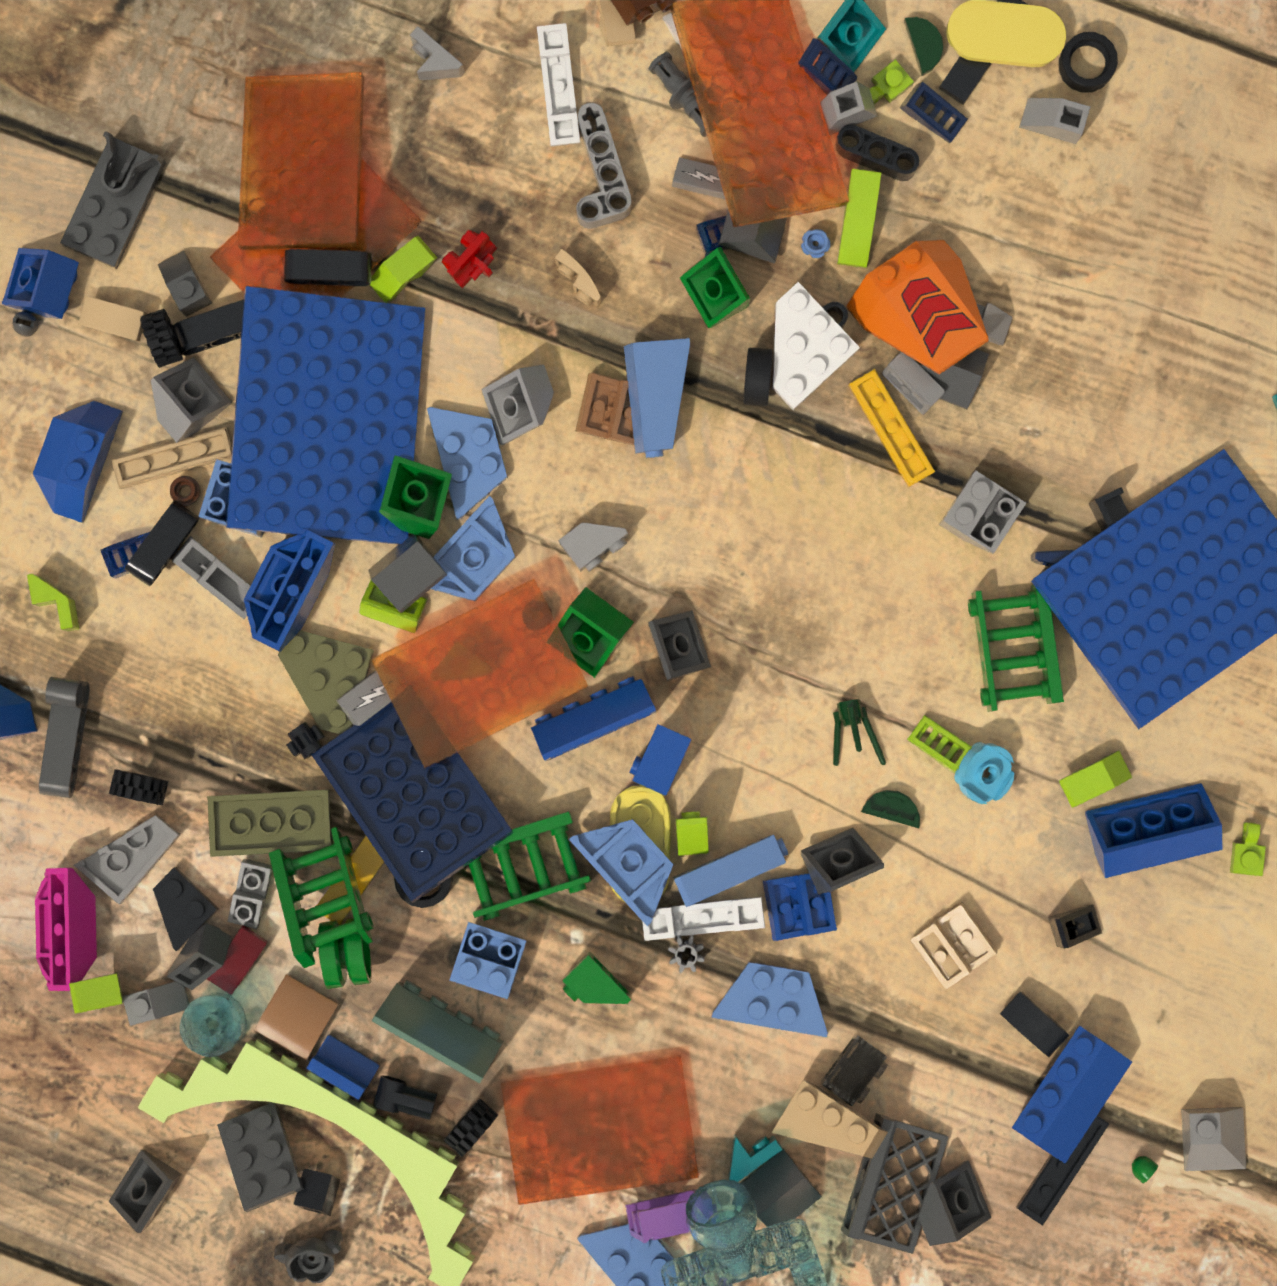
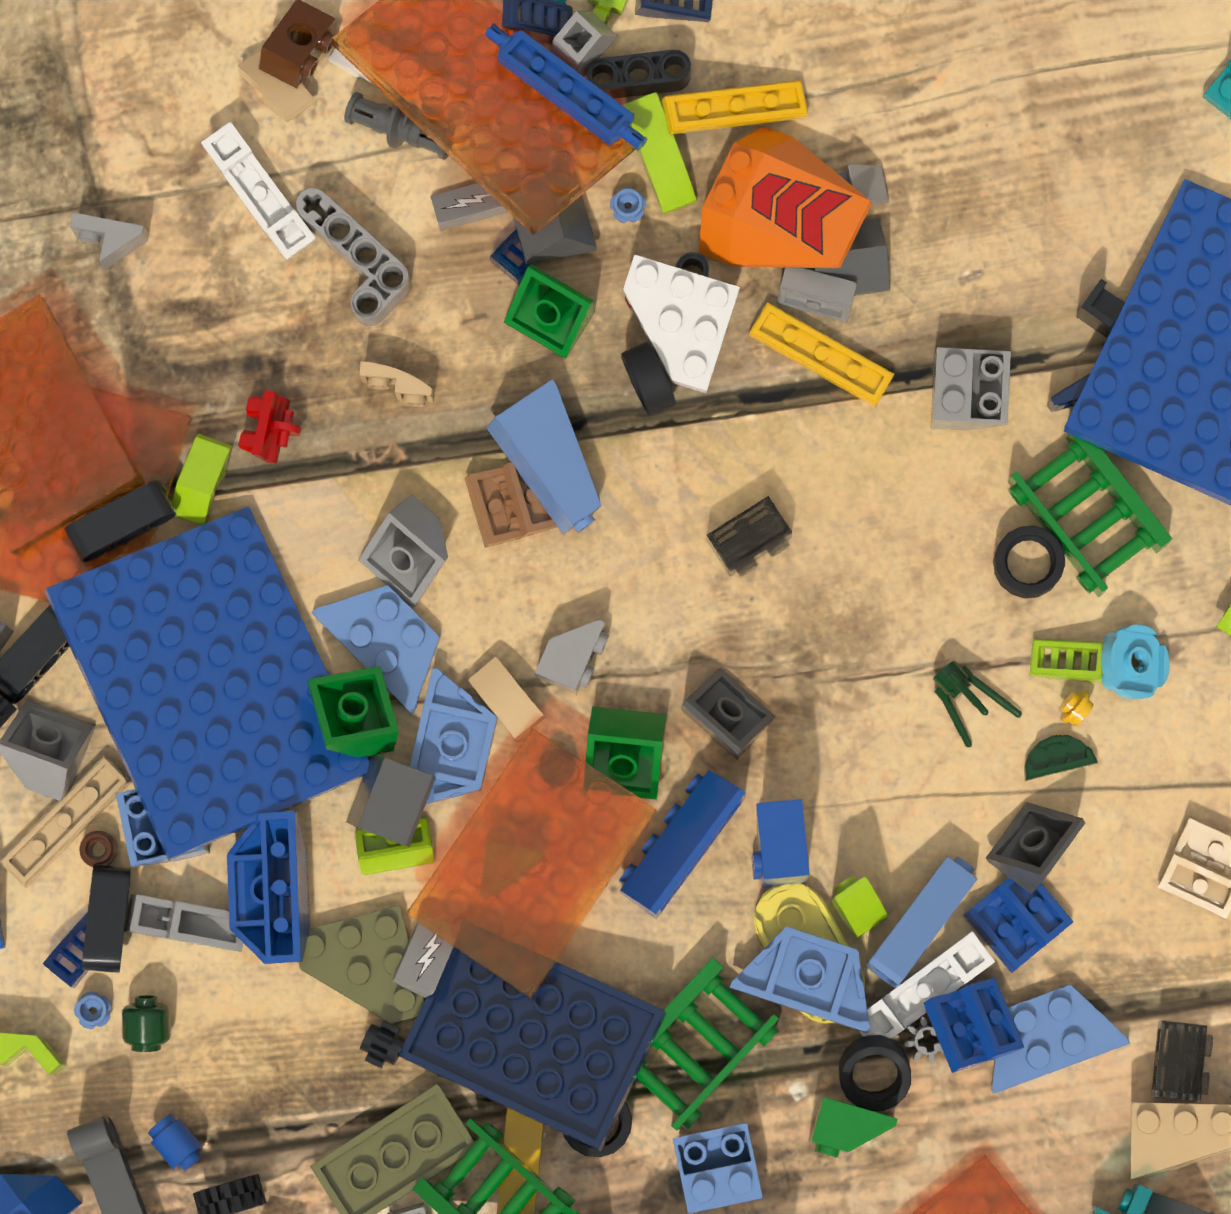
camera: 25 degrees left, 5 degrees down
none -> medium blue plate [74,992,111,1029]
none -> dark green head [122,995,171,1052]
none -> blue brick [148,1114,203,1171]
none -> tan slope [468,656,546,741]
none -> blue plate [485,23,647,151]
none -> yellow tile [662,80,808,135]
none -> clear smoke brick [706,496,792,577]
none -> black tyre [839,1035,911,1111]
none -> blue slope [923,978,1024,1073]
none -> black tyre [993,525,1065,599]
none -> yellow plate [1060,691,1094,726]

